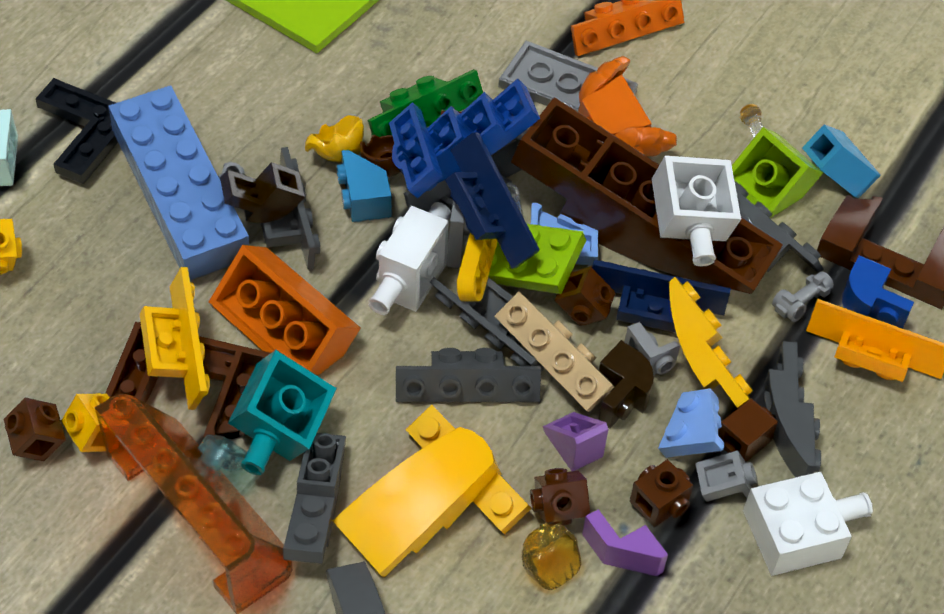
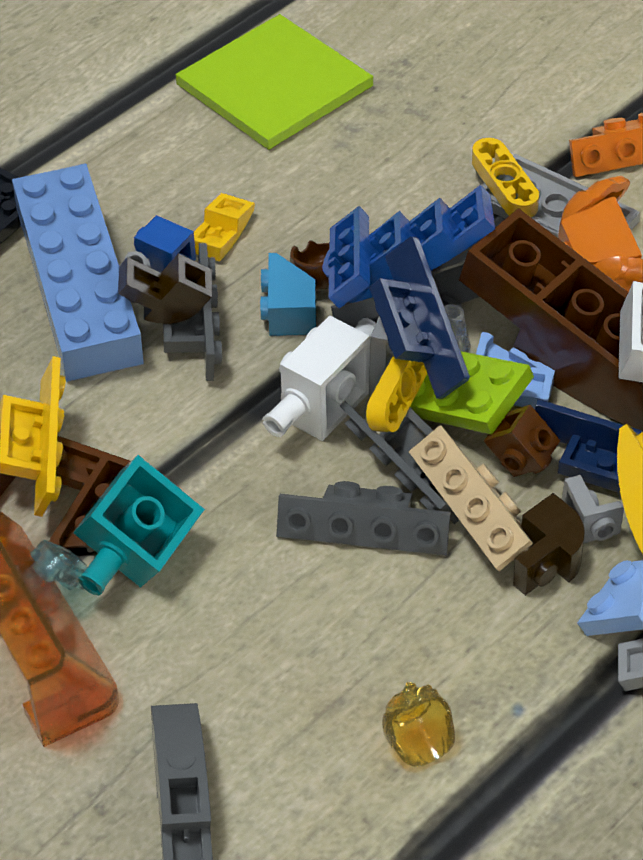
camera: 15 degrees right, 5 degrees down
orange slope [209,245,361,376] -> none
dark grey slope [283,433,346,564] -> none
yellow hair [305,115,364,162] -> none
yellow slope [332,405,532,578] -> none
green bracket [367,69,483,137] -> none
reddish brown brick [530,468,590,526] -> none
medium lavender slope [543,412,609,471] -> none
medium lavender slope [582,509,668,576] -> none
reddish brown brick [629,459,693,528] -> none
none -> blue brick [134,215,196,272]
none -> yellow slope [194,193,255,262]
none -> yellow beam [472,138,539,218]

